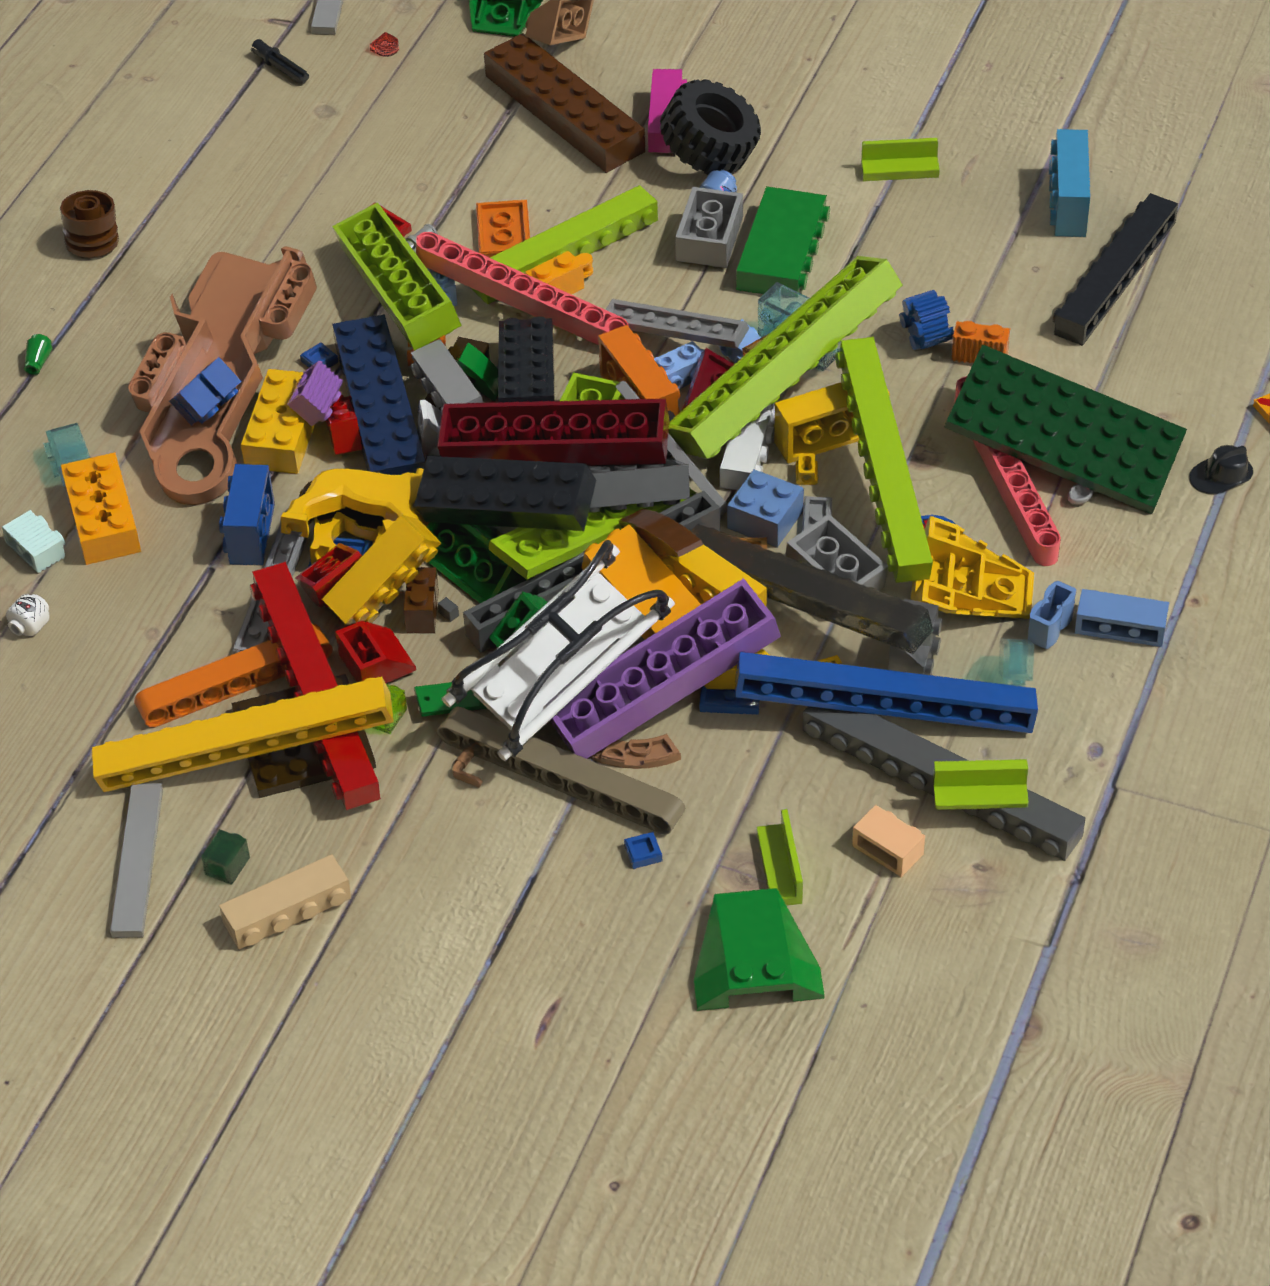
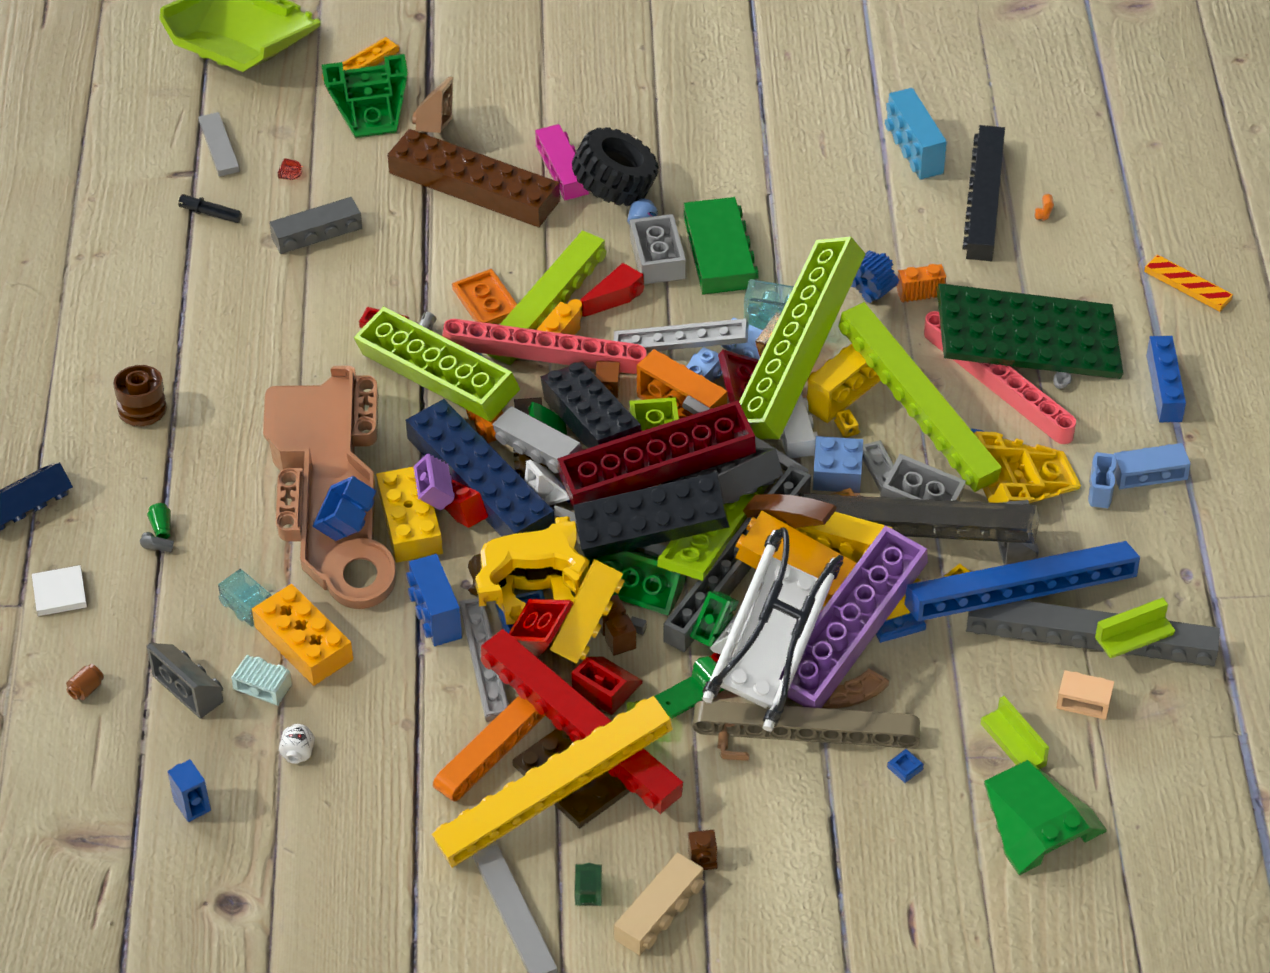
camera: 25 degrees left, 0 degrees up
blue tile [300,342,338,368] -> none
lime panel [861,138,940,181] -> none
clear light blue brick [999,639,1034,686] -> none
black piece [1190,445,1254,494] -> none
none -> dark grey arm [140,532,174,552]
none -> dark grey brick [269,196,363,254]
none -> red slope [580,263,644,317]
none -> dark orange brick [595,361,620,398]
none -> reddish brown brick [688,829,718,871]
none -> orange arm [1035,194,1054,221]
none -> blue brick [1146,336,1186,423]

